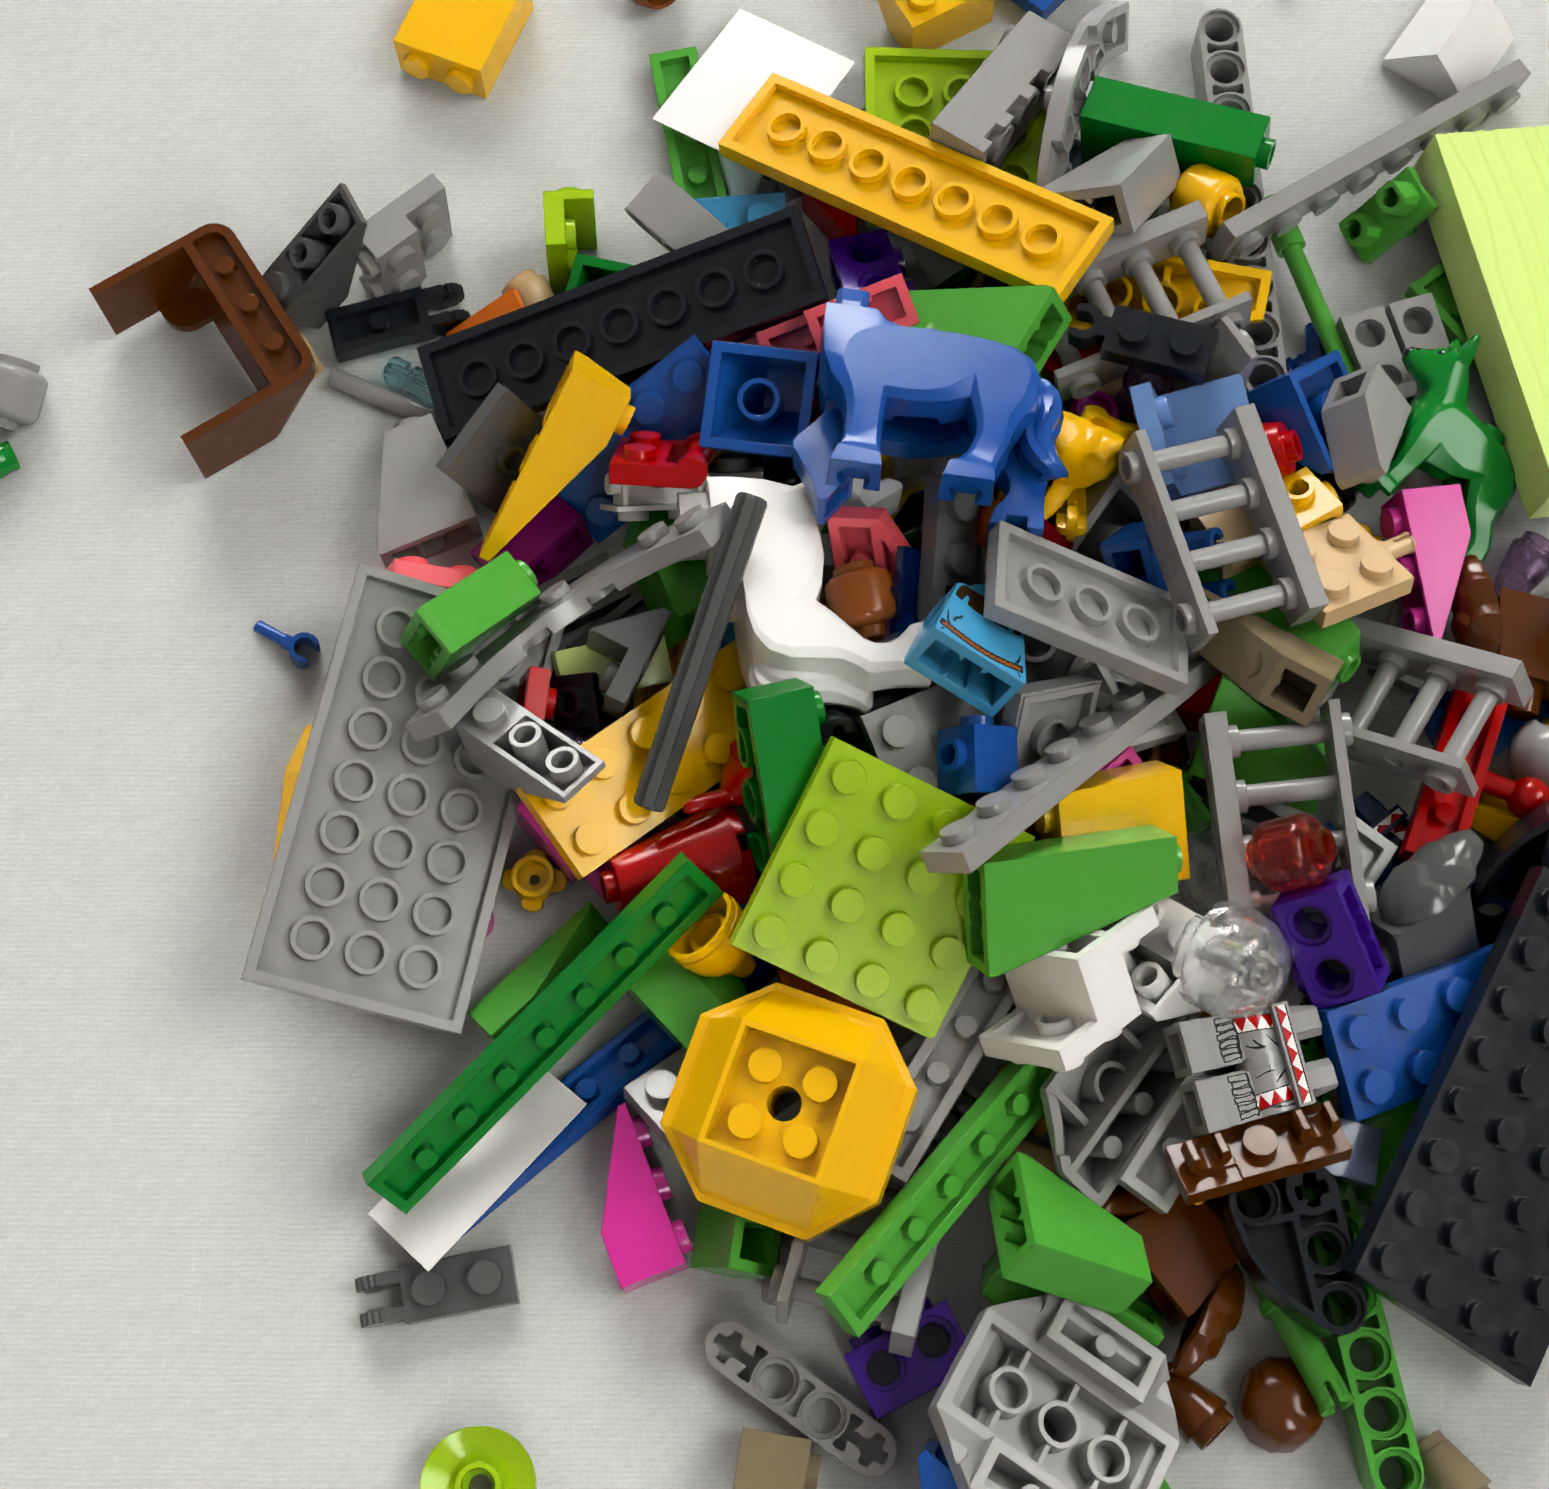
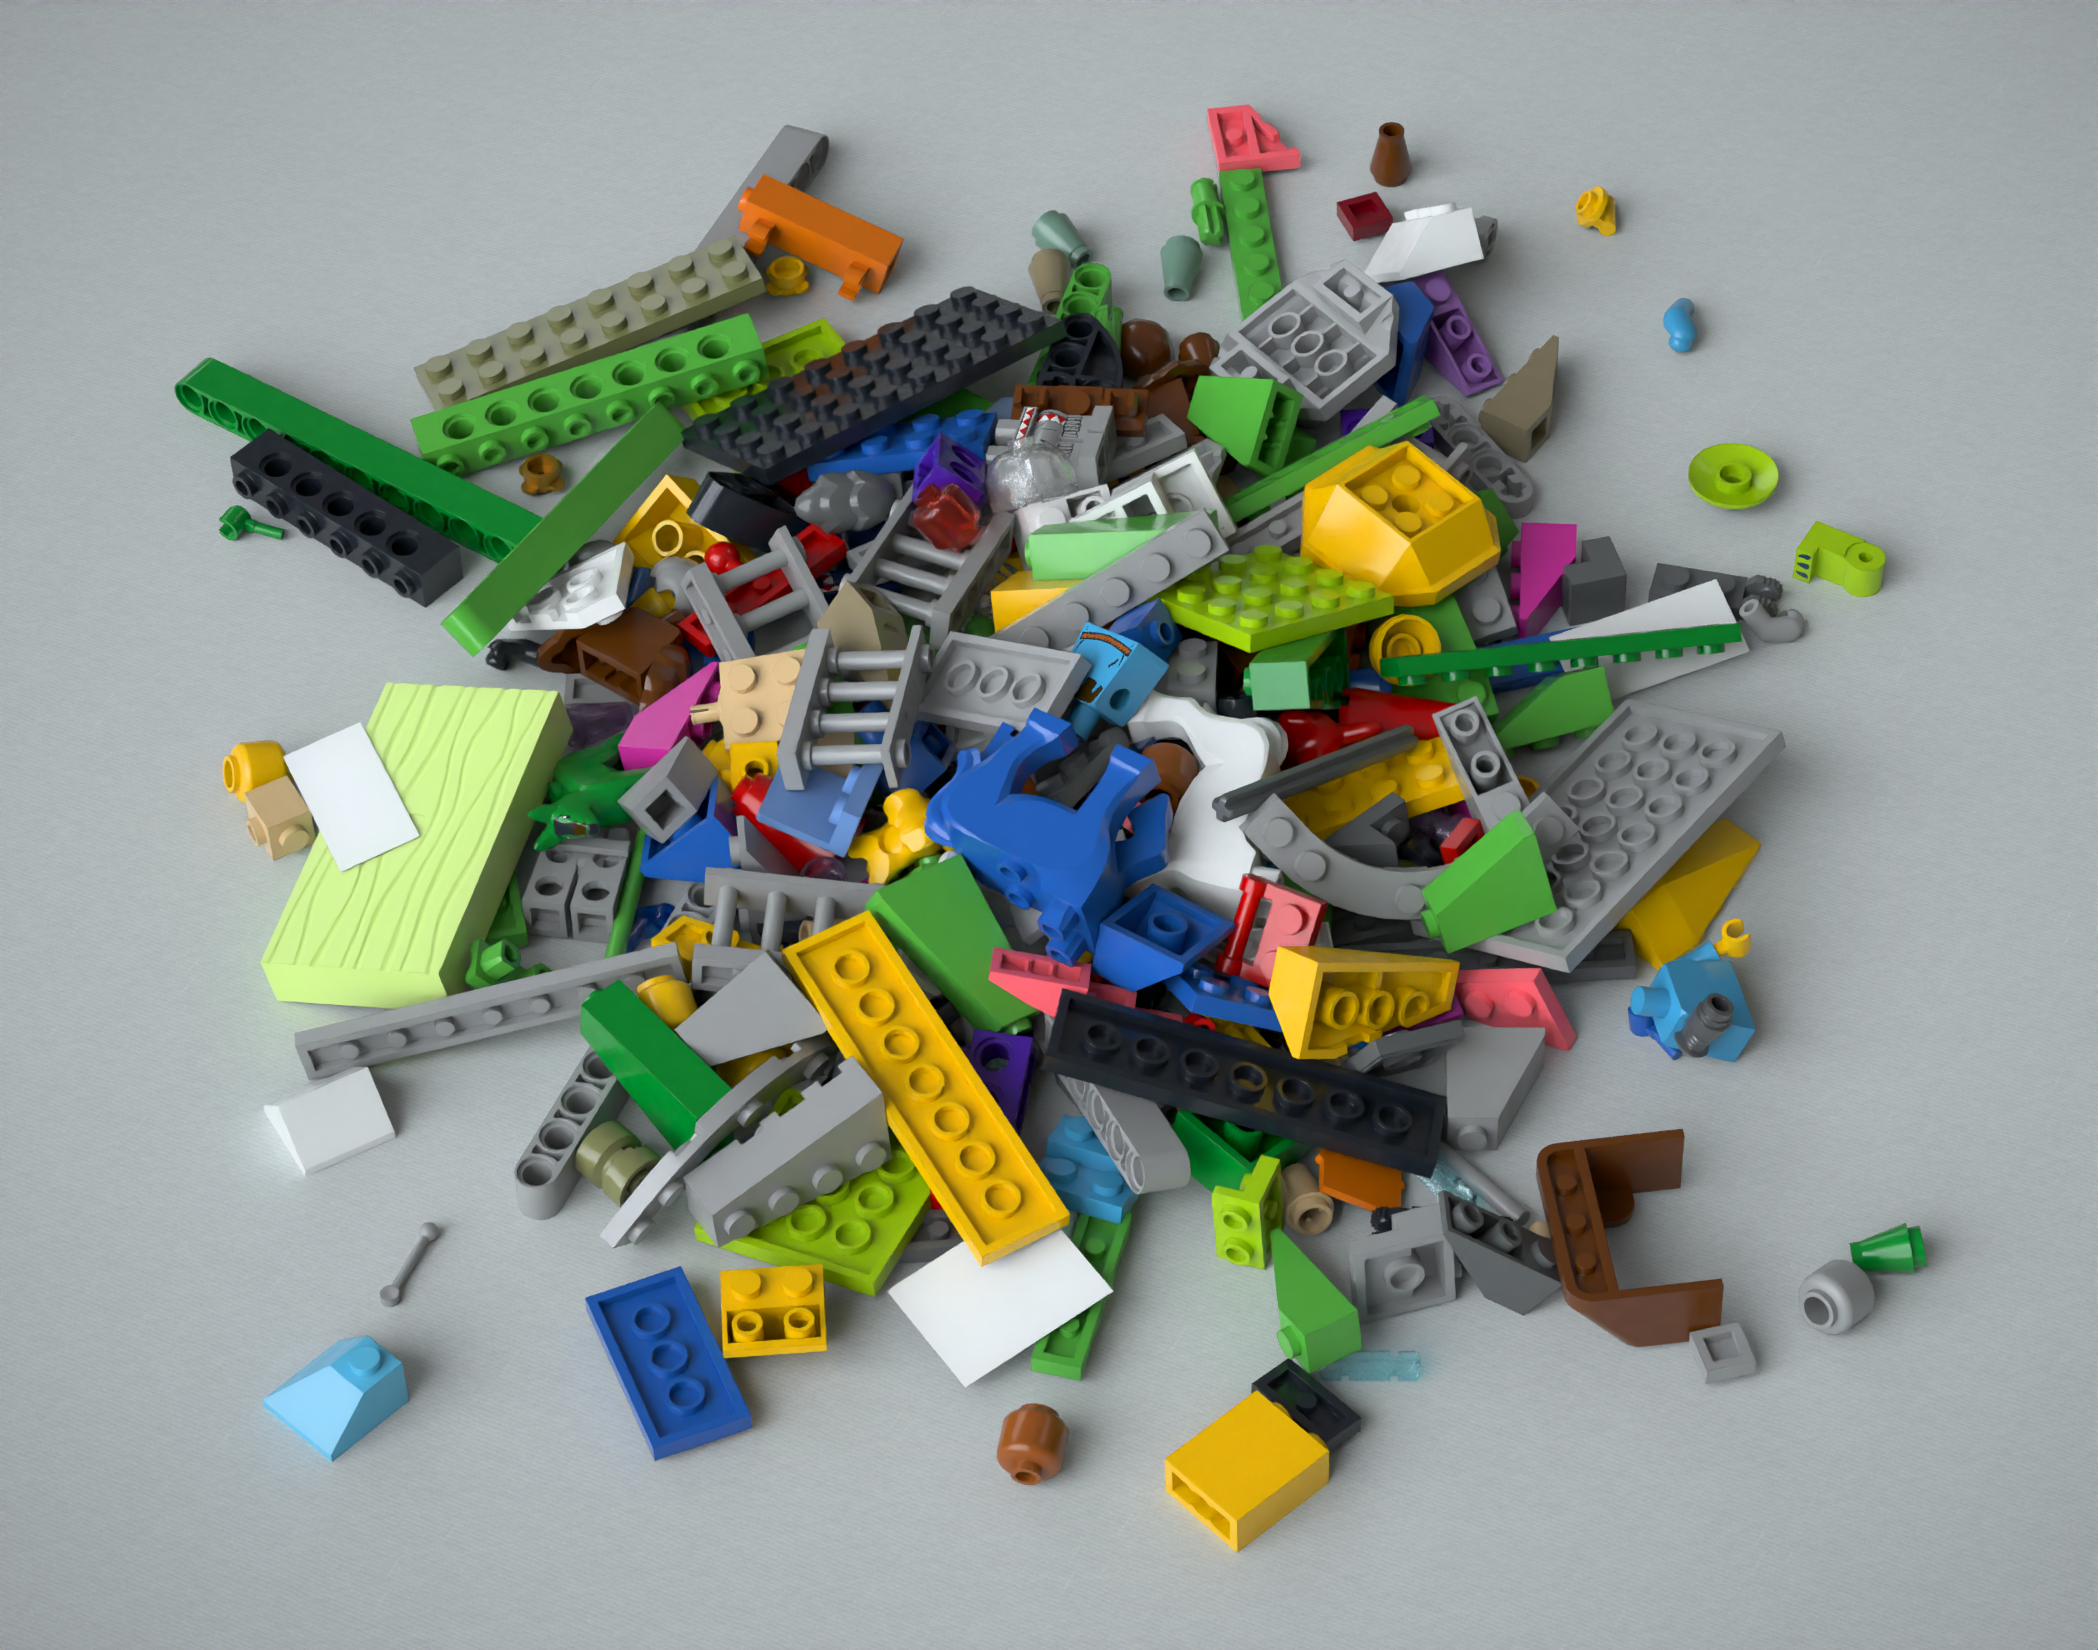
camera: 155 degrees left, 25 degrees down
black plate [1068,303,1219,385] -> none
none -> olive wheel [575,1120,662,1208]
none -> black plate [1251,1358,1362,1453]
none -> bright green slope [1270,1227,1363,1374]
none -> clear light blue axle [1319,1350,1420,1382]
none -> dark grey piece [1561,536,1627,626]
none -> dark azure torso [1630,918,1756,1062]
none -> light grey plate [1689,1321,1756,1384]
none -> light grey arm [1739,599,1804,642]
none -> lime leg [1793,521,1886,597]

